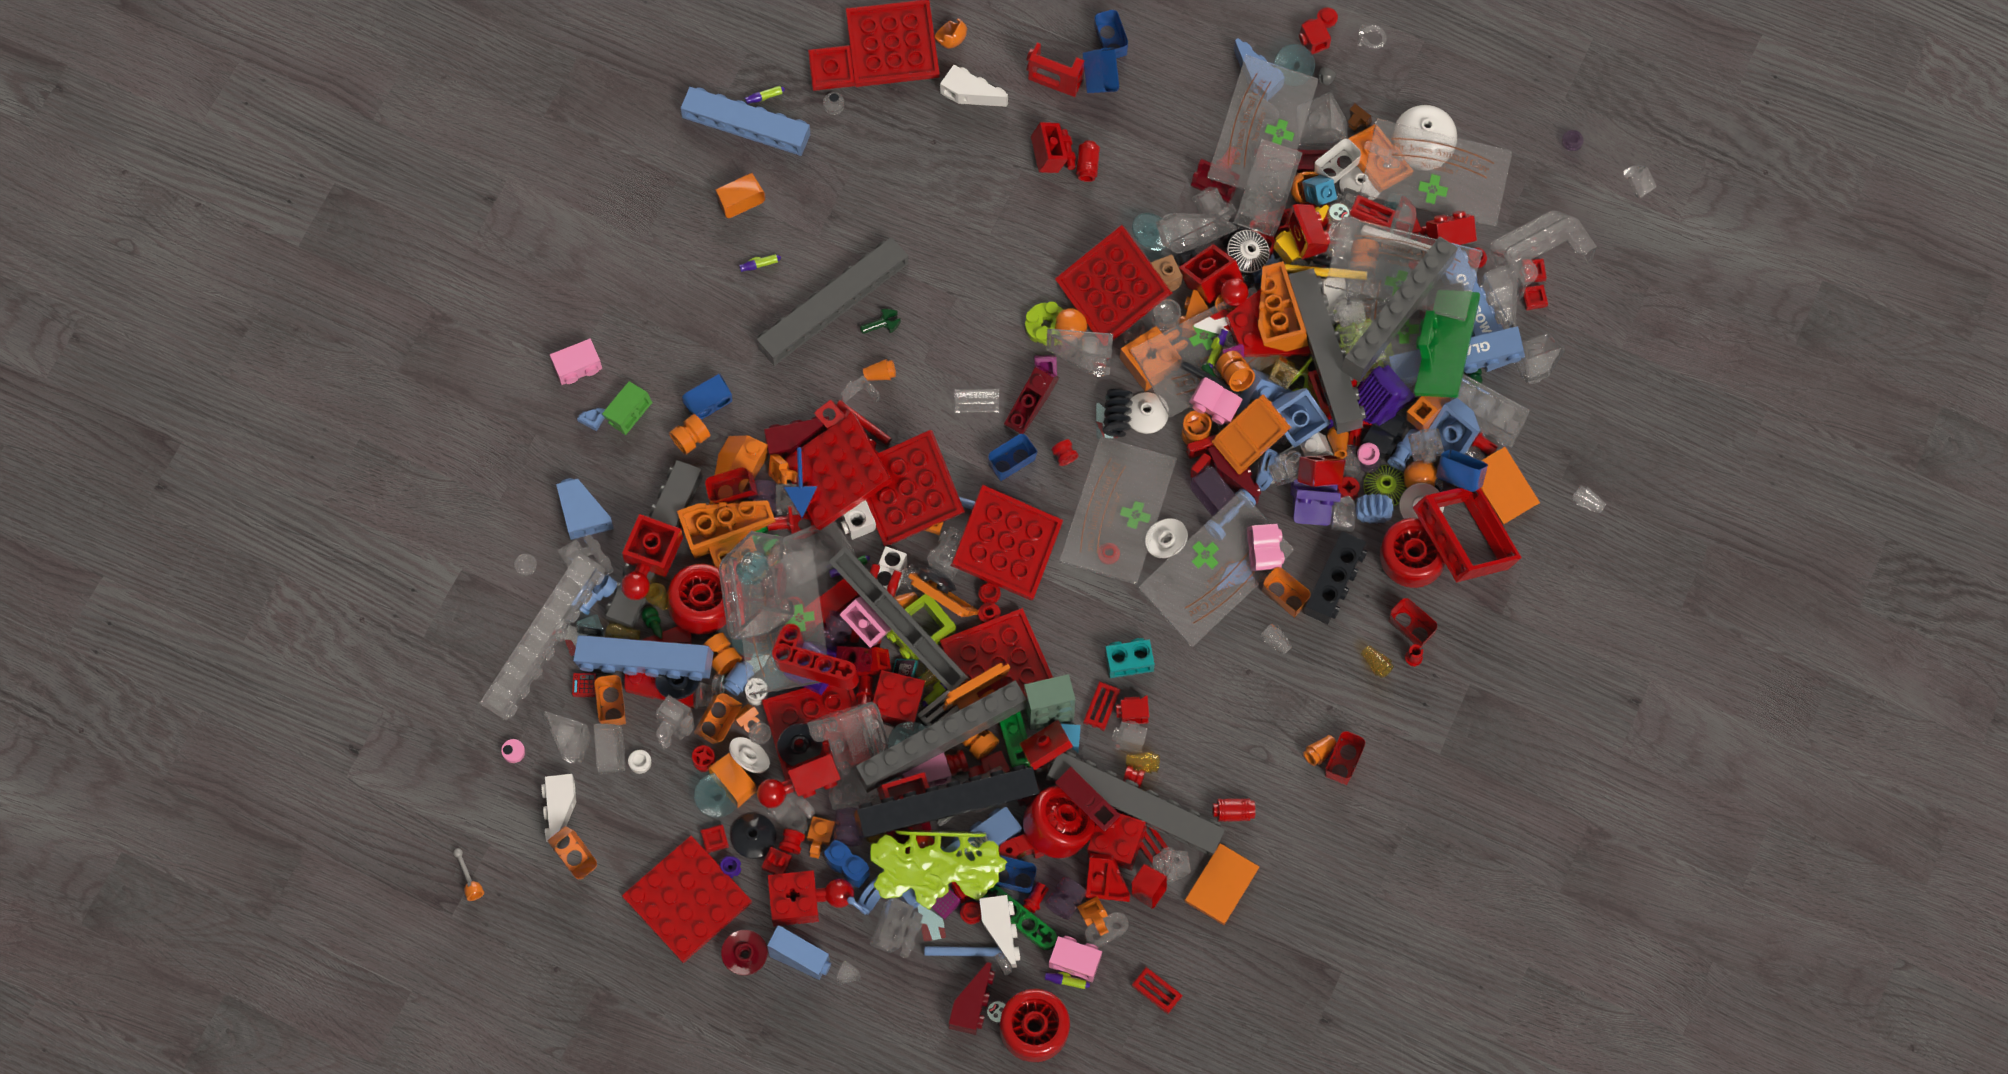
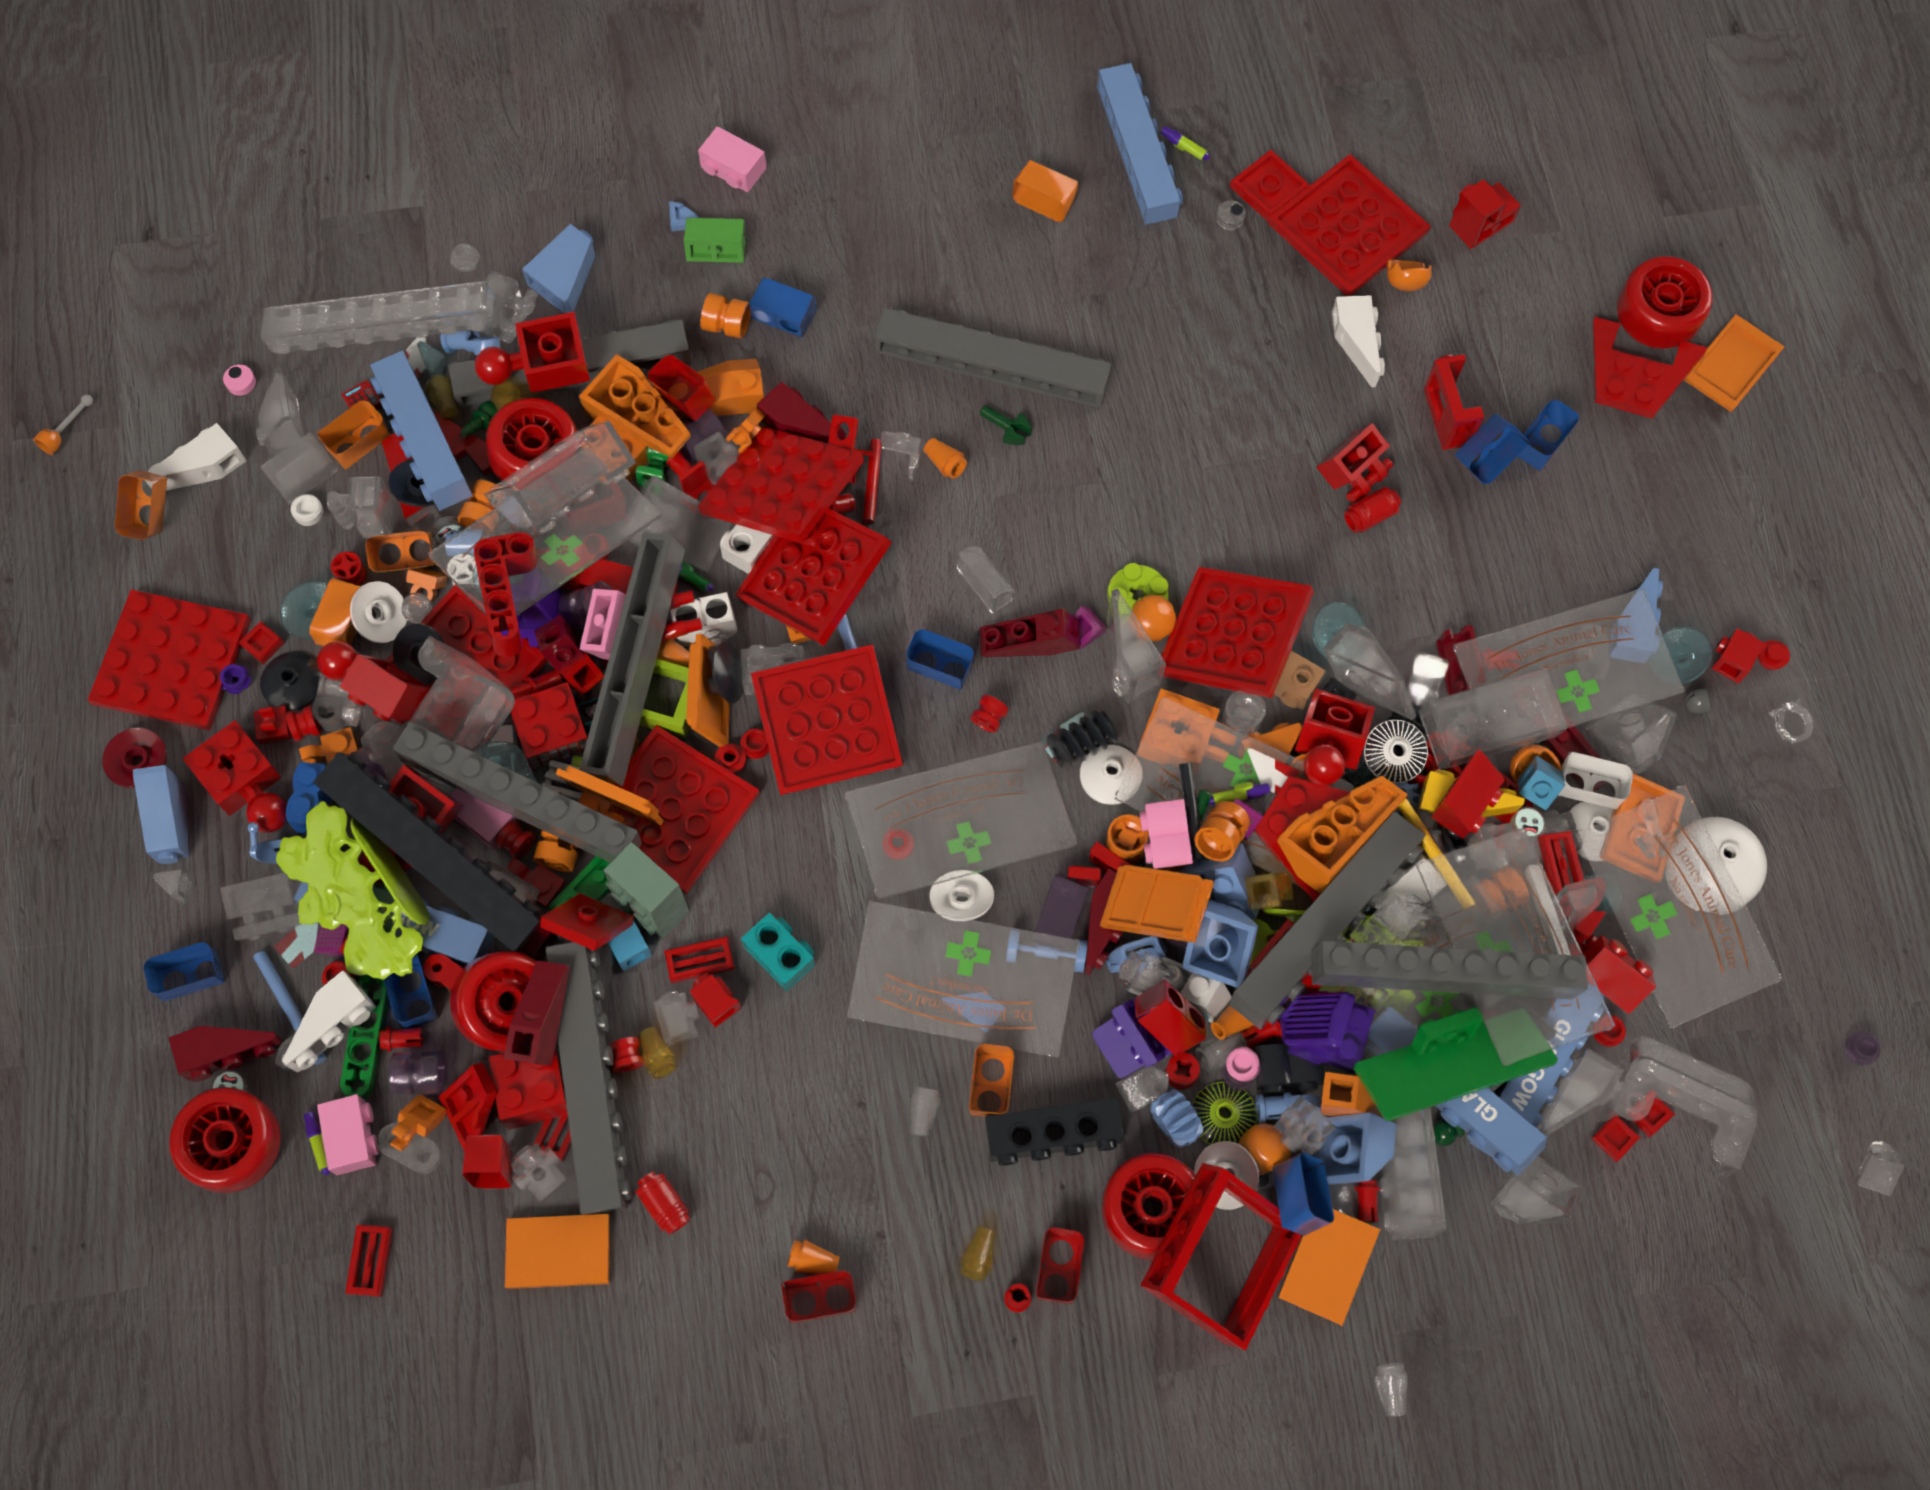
camera: 55 degrees right, 0 degrees up
clear light blue head [735,551,769,585] -> none
piece [739,254,781,272] -> none
blue piece [784,447,817,518] -> none
bright pink brick [1247,524,1284,571] -> none
reddish brown tile [1348,103,1372,132] -> none
none -> blue piece [144,942,225,1002]

